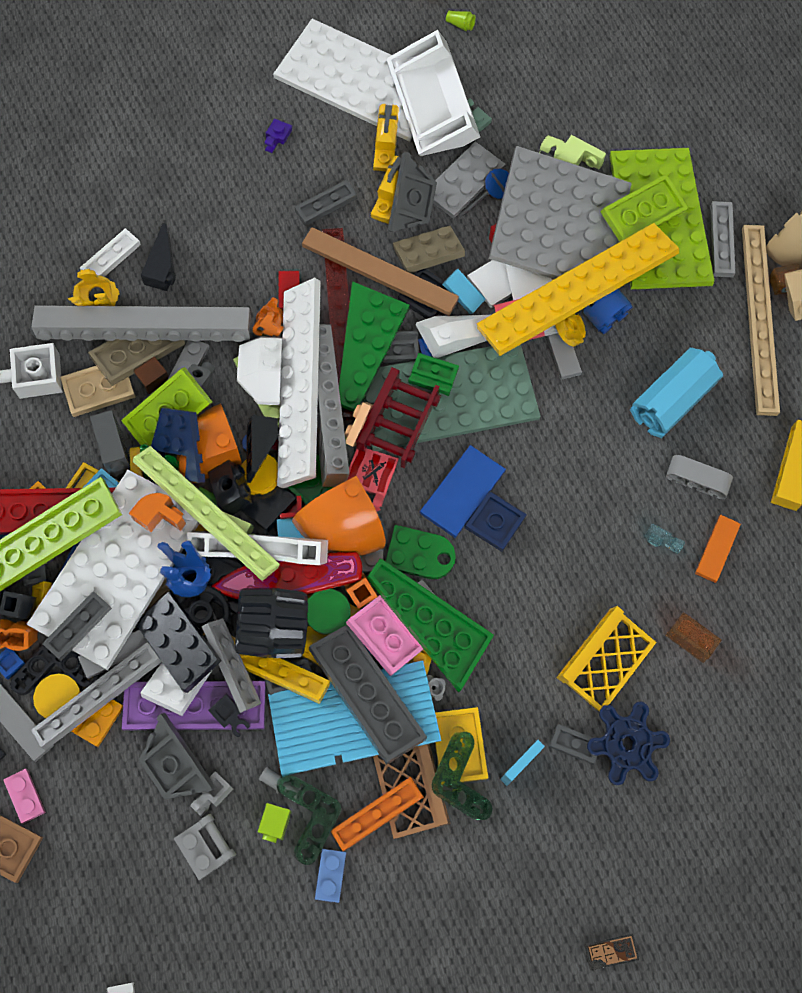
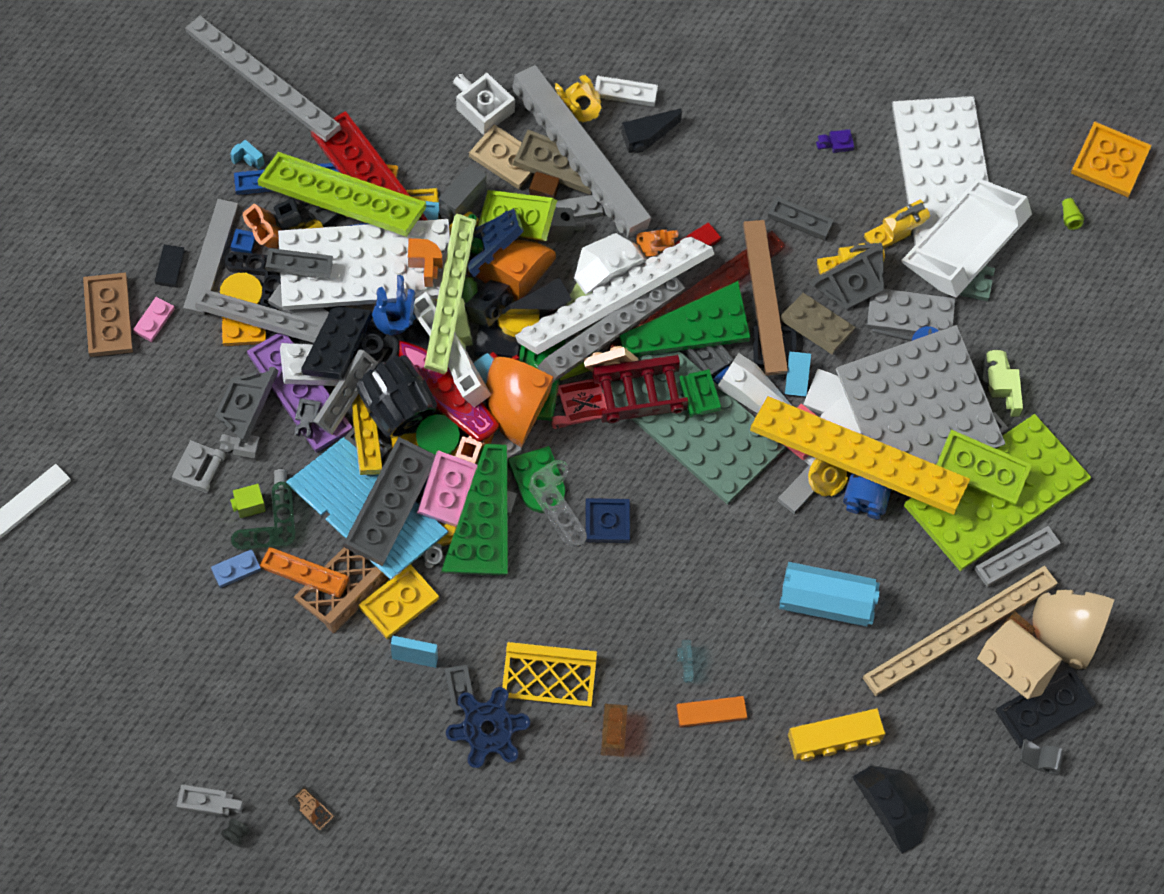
camera: 55 degrees right, 5 degrees down
blue tile [420,445,506,538] -> none
clear green beam [431,732,493,820] -> none
light grey beam [666,455,733,499] -> none
none -> clear beam [529,460,587,550]

